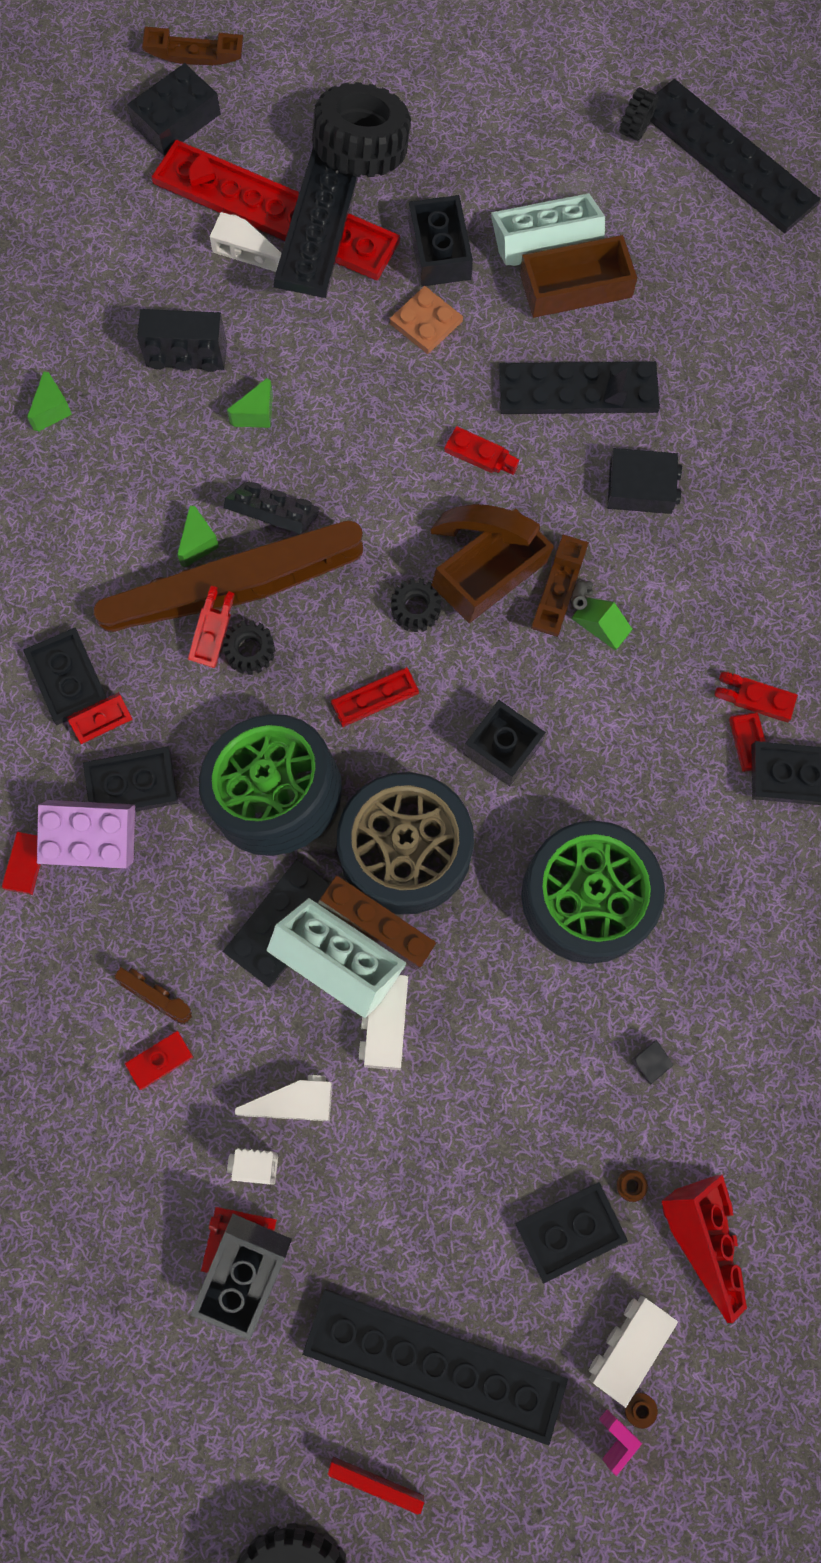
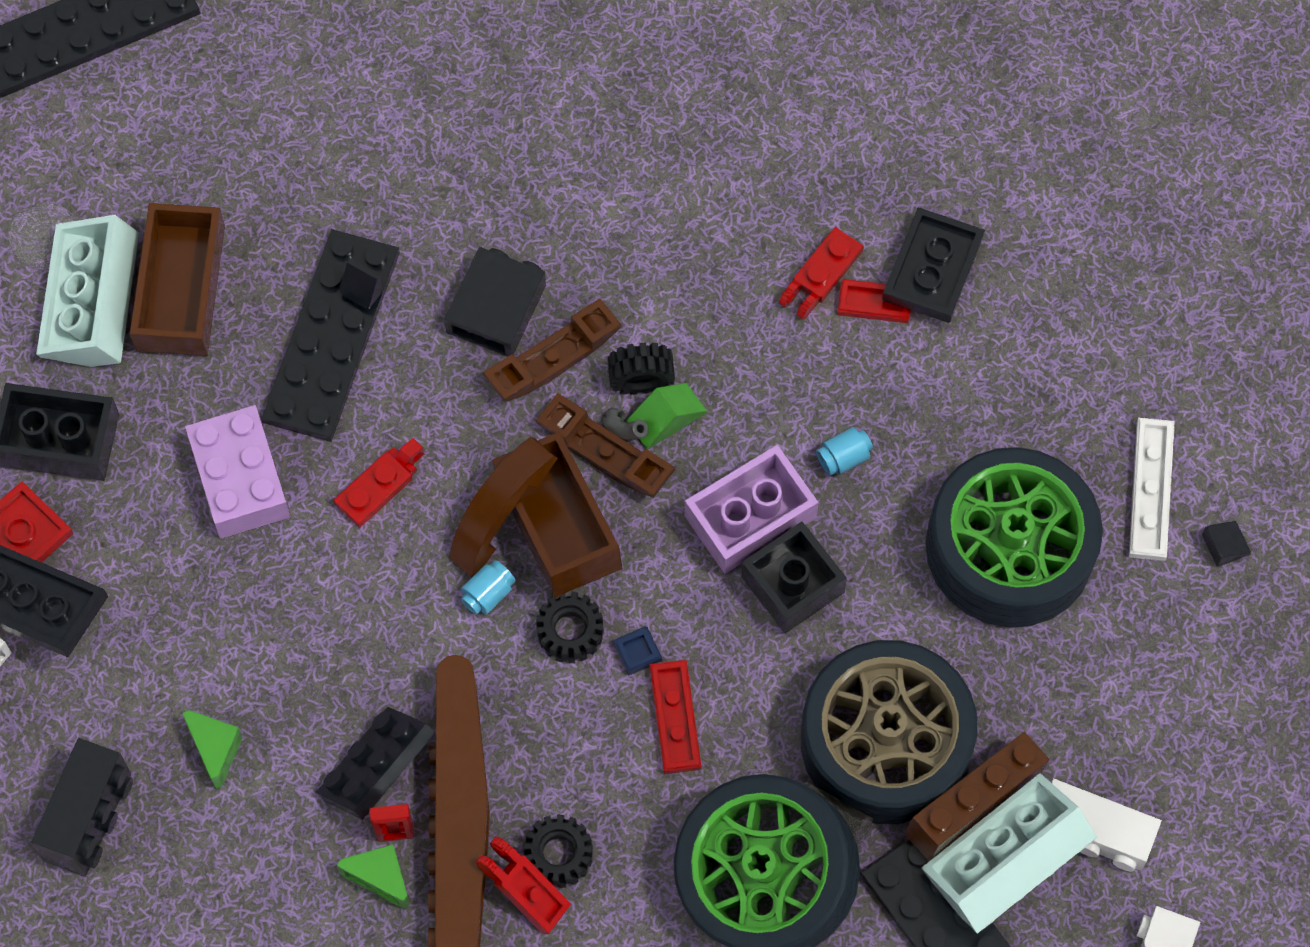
camera: 70 degrees left, 5 degrees down
nougat plate [390,286,463,354] -> none
none -> lavender brick [185,405,290,539]
none -> red plate [370,804,415,842]
none -> medium azure brick [461,560,516,615]
none -> reddish brown slope [483,298,622,402]
none -> black tyre [607,342,675,395]
none -> dark blue tile [613,626,662,676]
none -> lavender brick [684,445,819,574]
none -> medium azure brick [816,427,873,476]
none -> white tile [1129,418,1175,561]

